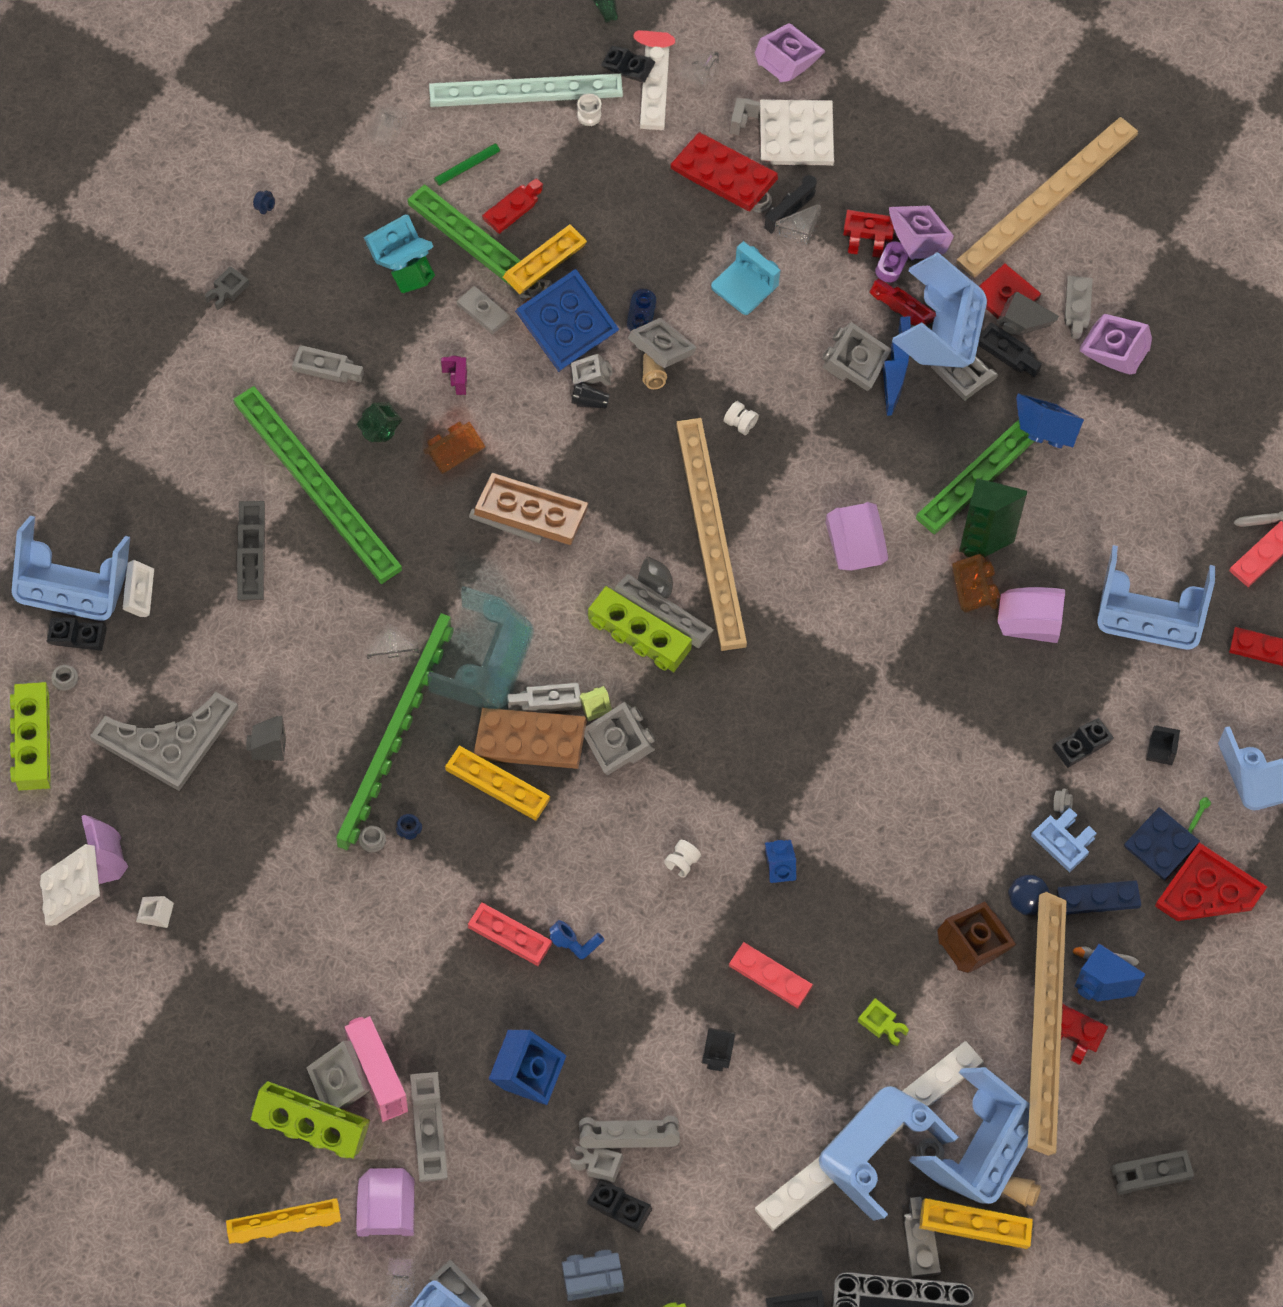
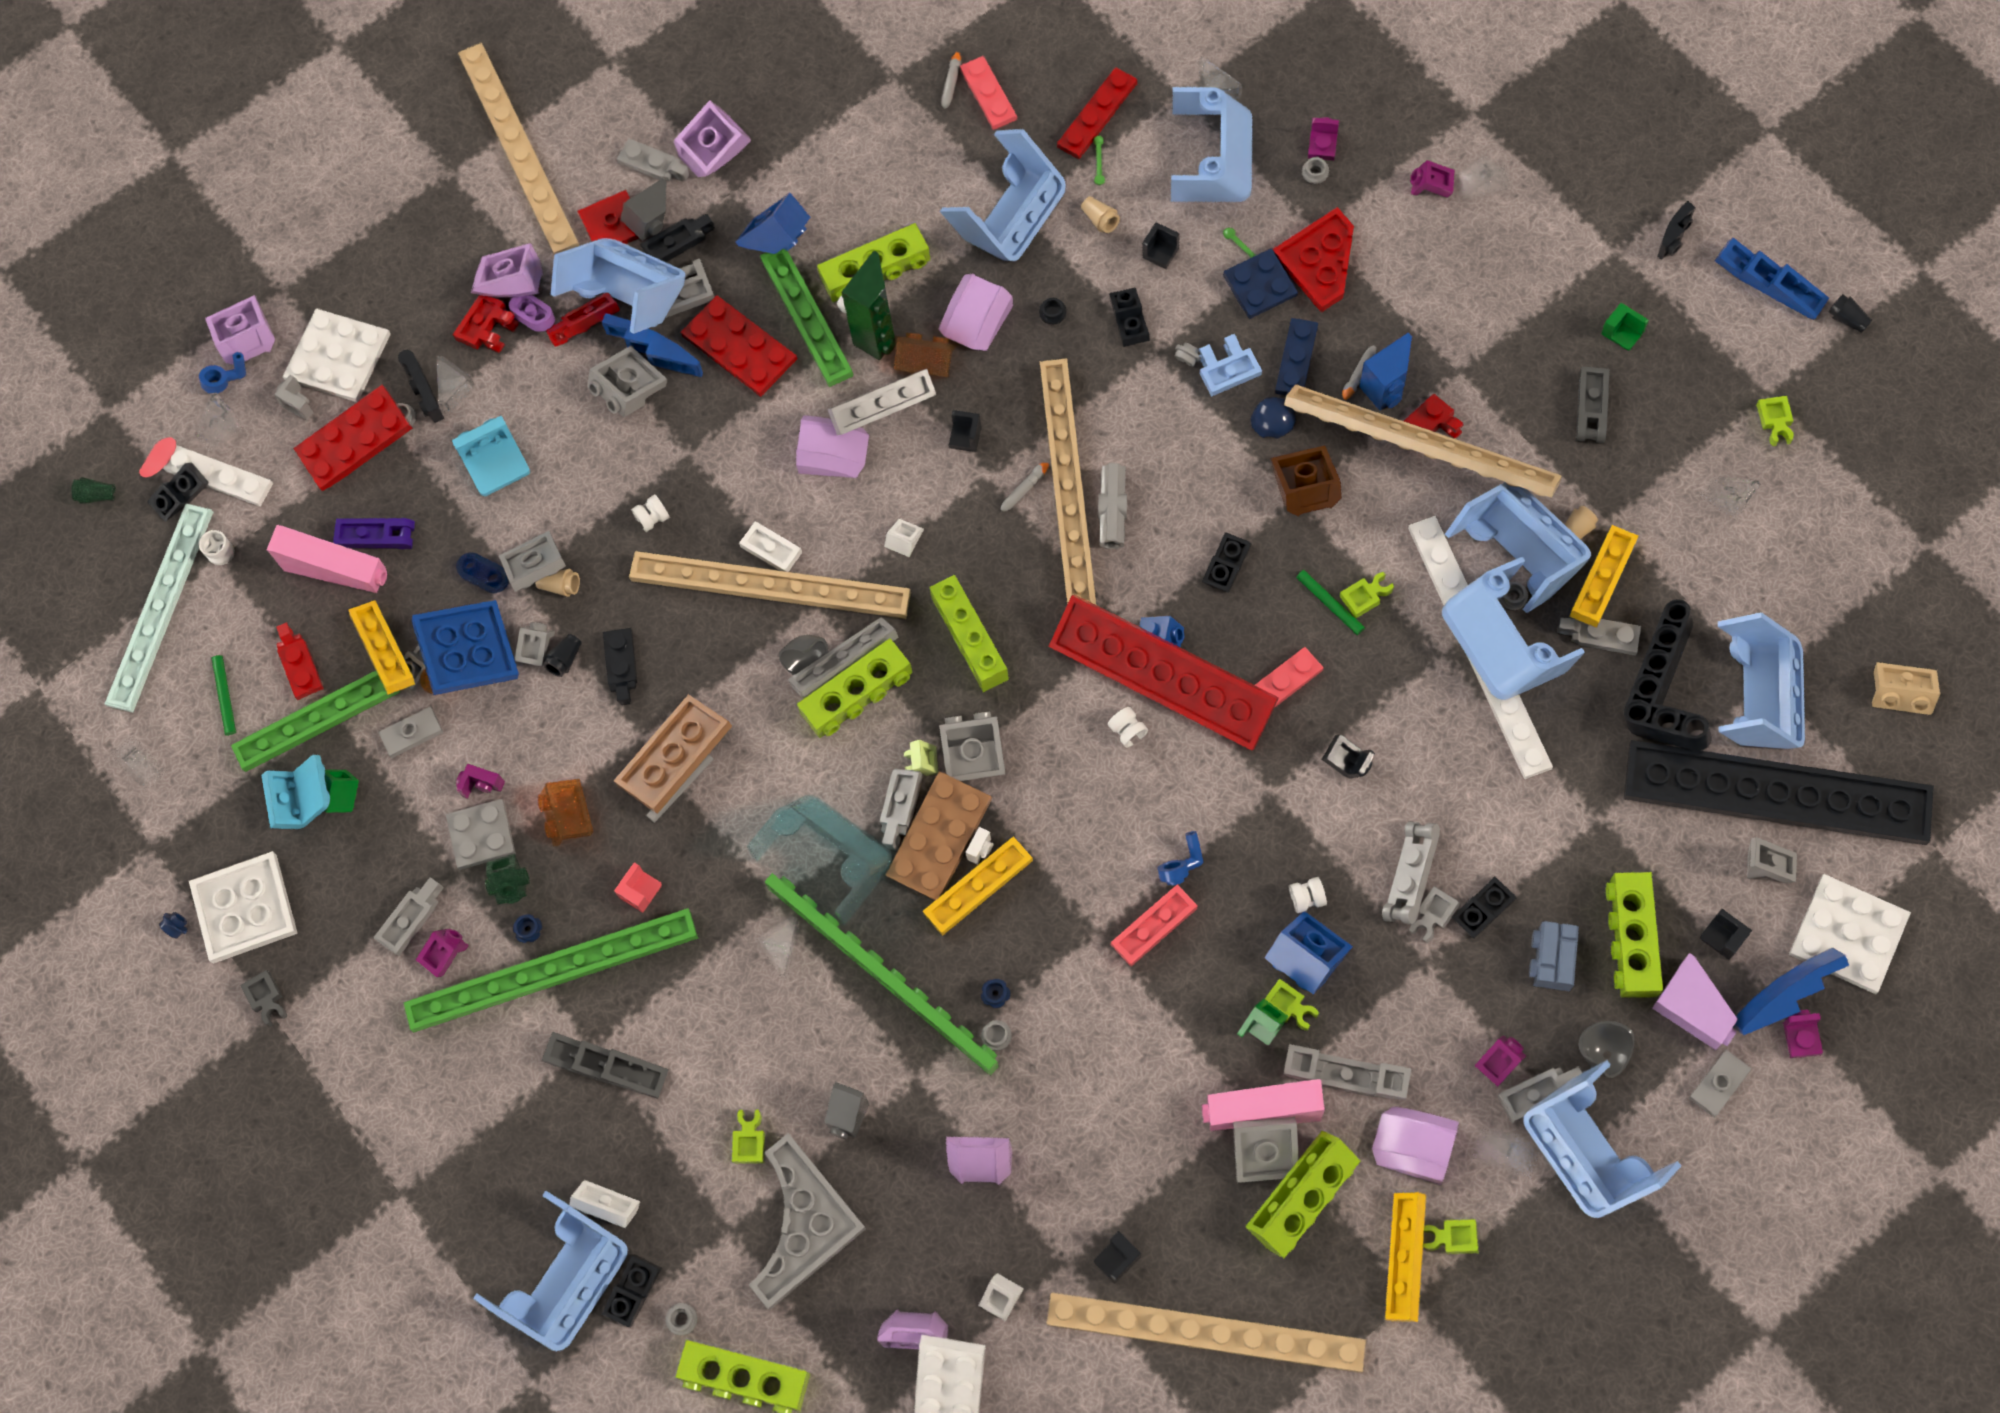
camera: 60 degrees left, 5 degrees up
none -> white plate [189,851,298,964]
none -> blue plate [199,352,246,394]
none -> bright pink slope [267,525,387,593]
none -> dark purple plate [333,518,415,549]
none -> magenta bracket [416,928,469,977]
none -> light grey plate [446,799,516,870]
none -> dark blue plate [513,914,542,943]
none -> black hinge [603,628,638,706]
none -> coral panel [614,863,662,913]
none -> red plate [680,295,797,397]
none -> lime plate [732,1109,765,1164]
none -> white plate [739,521,802,572]
none -> lime brick [817,223,931,303]
none -> light grey plate [827,369,936,435]
none -> white slope [884,519,924,557]
none -> lime brick [929,575,1009,692]
none -> lavender slope [946,1137,1012,1185]
none -> black panel [949,410,981,452]
none -> white plate [966,827,993,865]
none -> light grey piece [1001,462,1049,512]
none -> black plate [1039,298,1066,325]
none -> tan plate [1040,359,1096,605]
none -> tan plate [1047,1293,1366,1373]
none -> red plate [1048,594,1279,751]
none -> tan cone [1081,197,1120,233]
none -> bright green hinge [1093,136,1105,185]
none -> black panel [1094,1231,1141,1284]
none -> light grey piece [1098,463,1127,549]
none -> black slope [1202,532,1252,593]
none -> panel [1237,999,1289,1045]
none -> lime plate [1265,979,1319,1031]
none -> white wheel [1289,877,1327,913]
none -> green bar [1296,570,1365,636]
none -> lime plate [1423,1219,1479,1254]
none -> magenta bracket [1474,1035,1526,1087]
none -> green panel [1601,302,1649,351]

